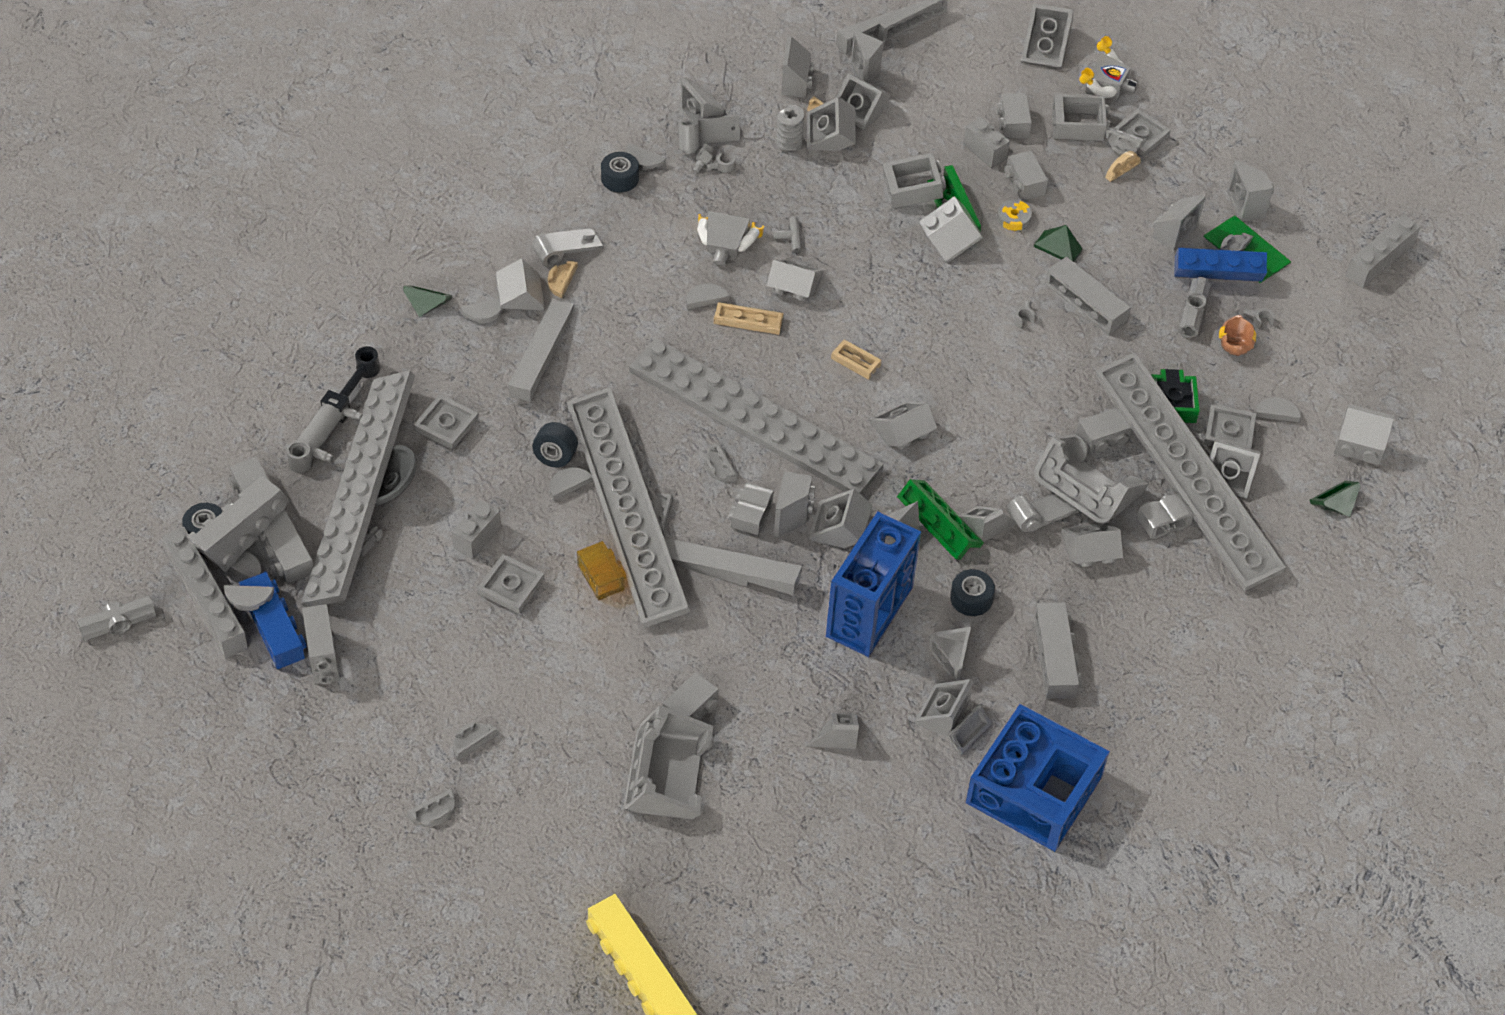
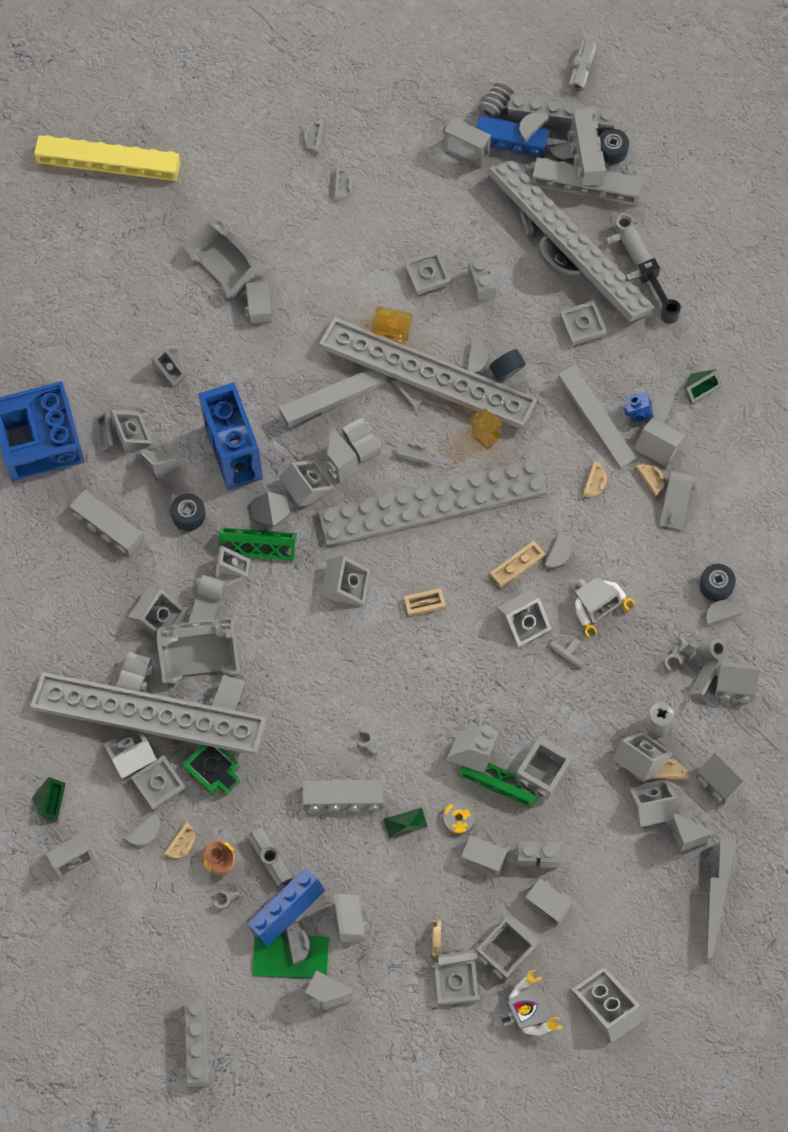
camera: 135 degrees right, 15 degrees up
none -> tan tile [164,822,195,859]
none -> clear yellow piece [471,408,502,450]
none -> light grey piece [478,81,515,119]
none -> tan tile [583,461,607,497]
none -> blue brick [623,392,654,423]

